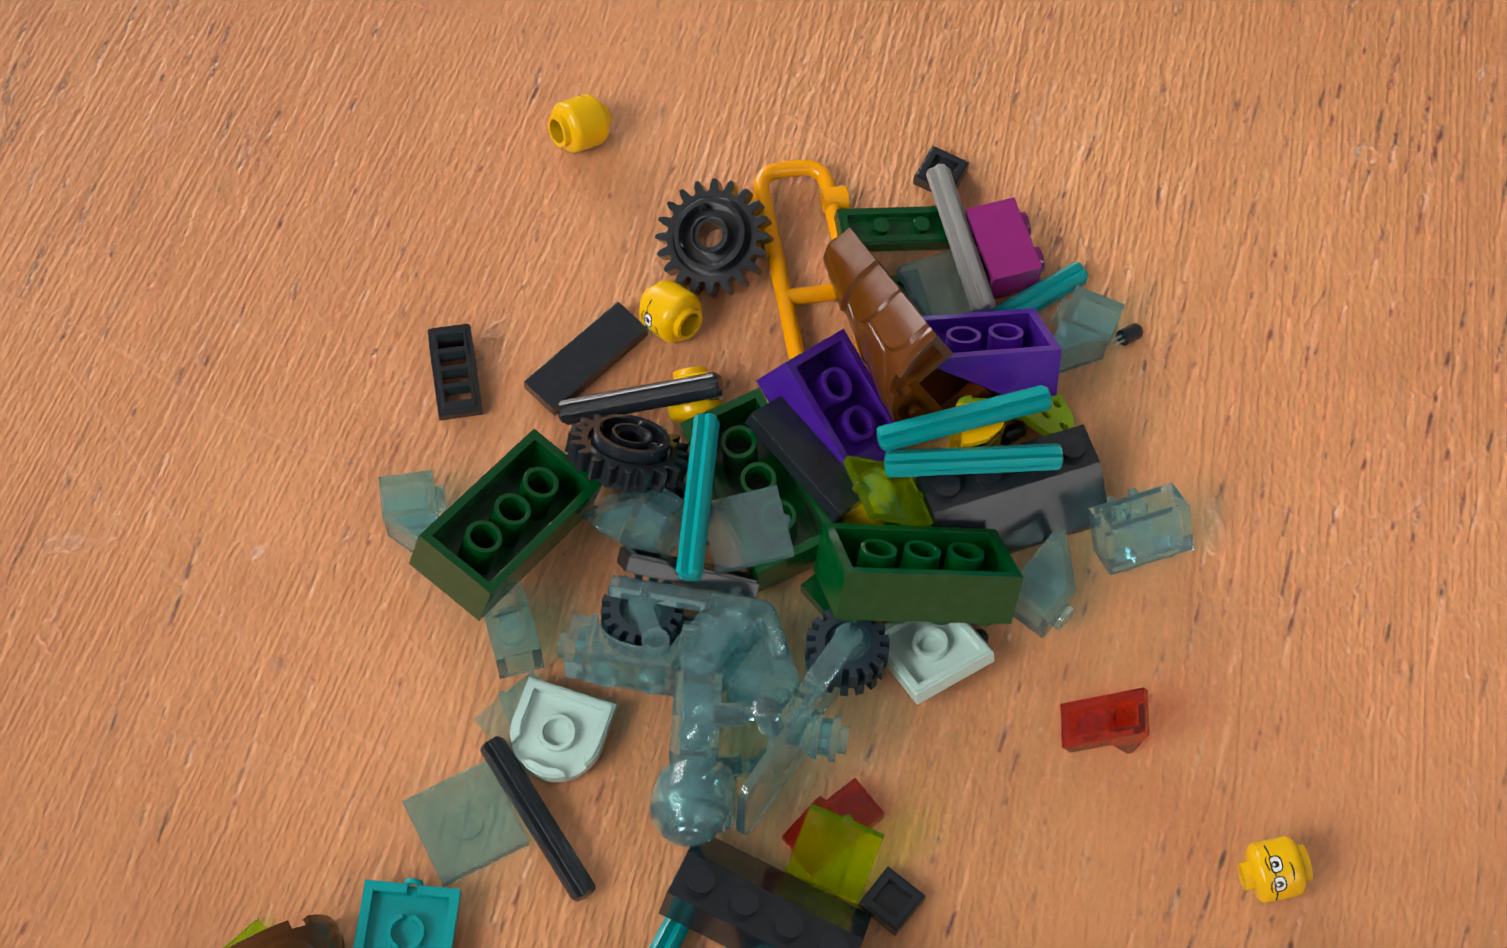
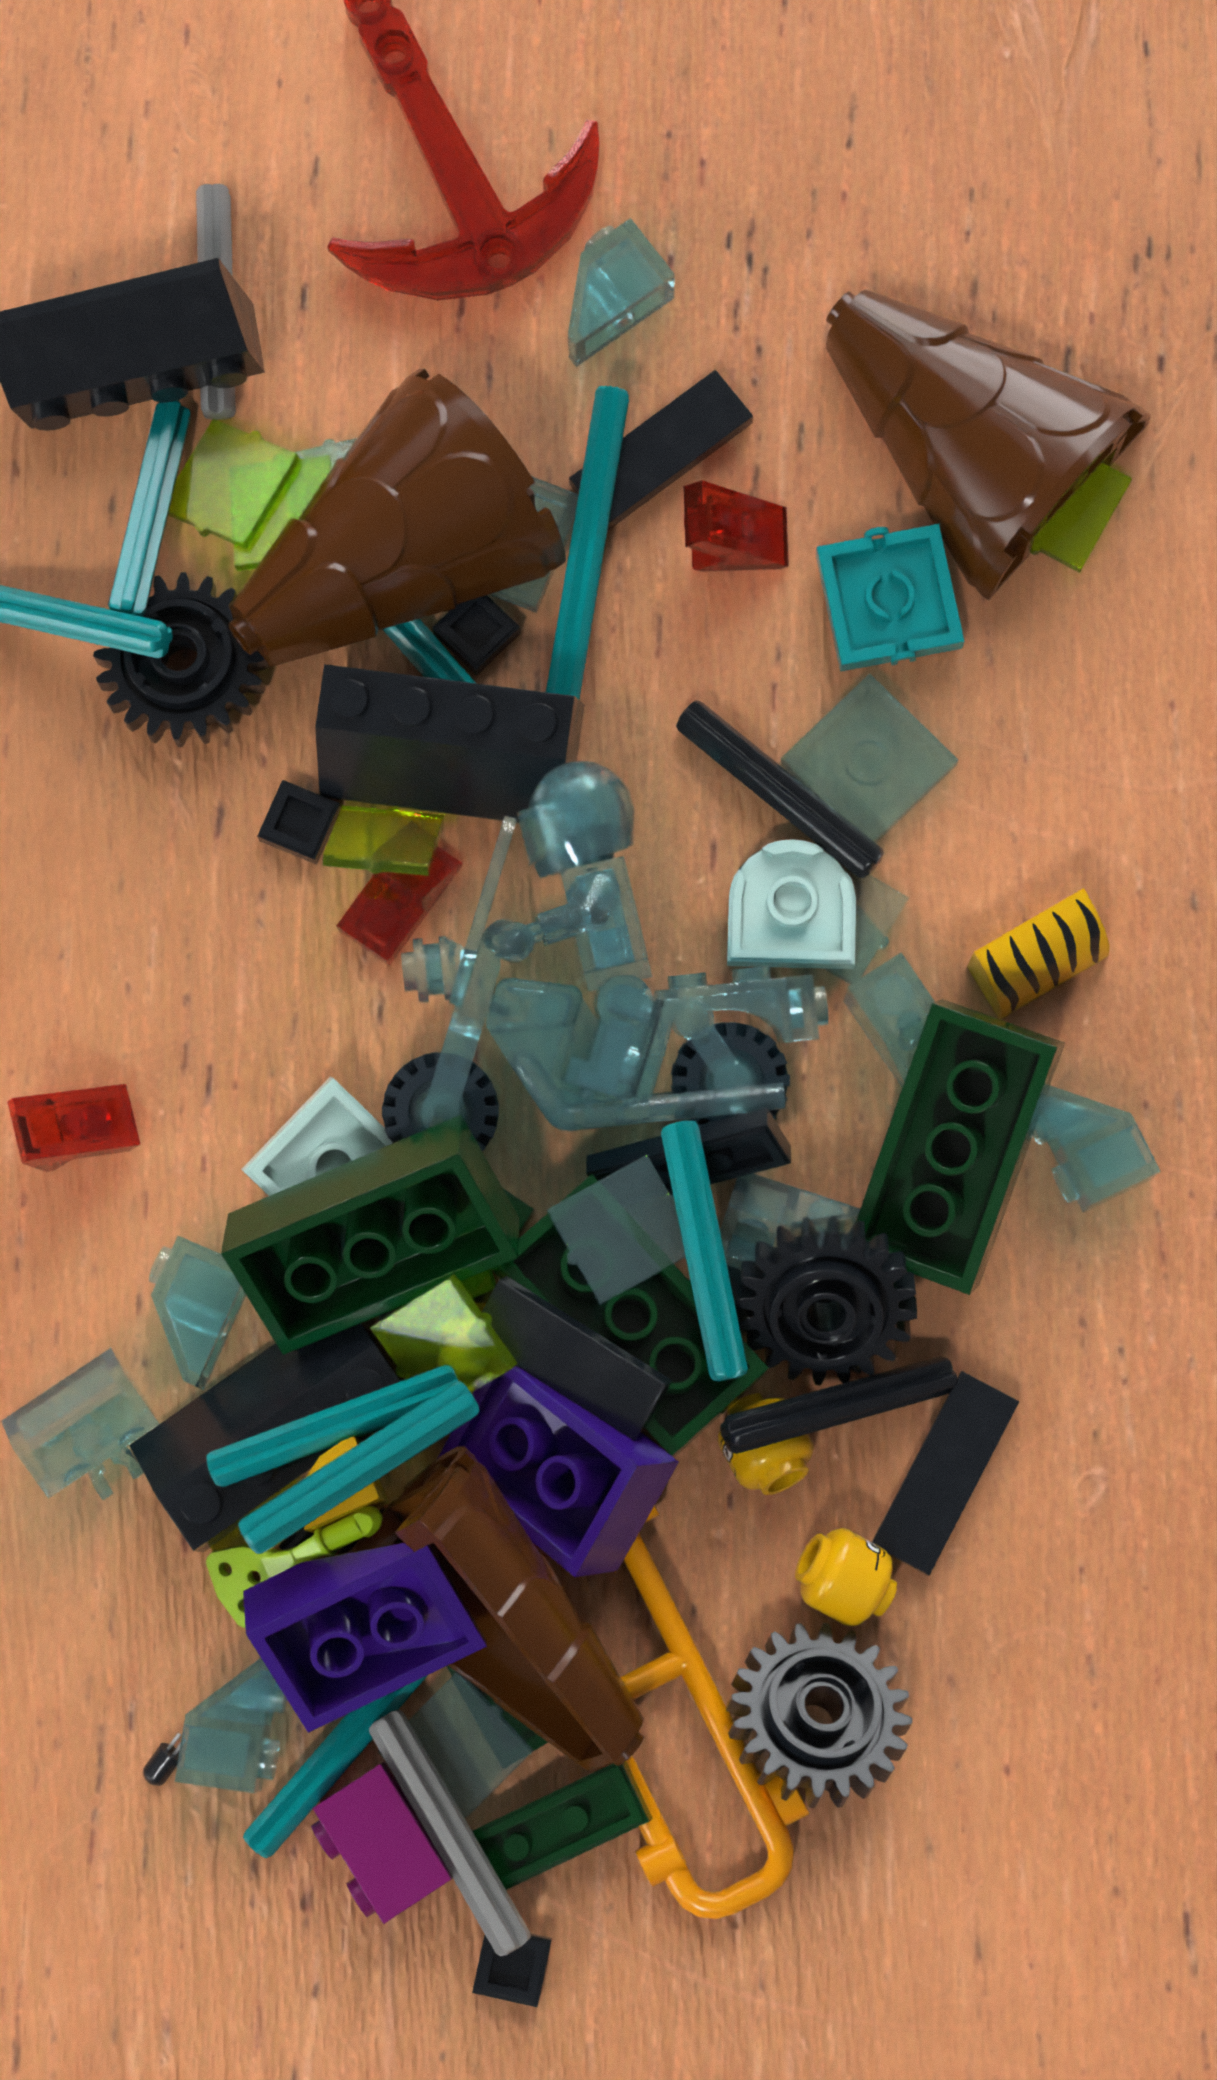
camera: 170 degrees right, 15 degrees up
black slope [427,324,483,420] -> none
yellow head [547,93,612,154] -> none
none -> yellow brick [967,888,1110,1020]

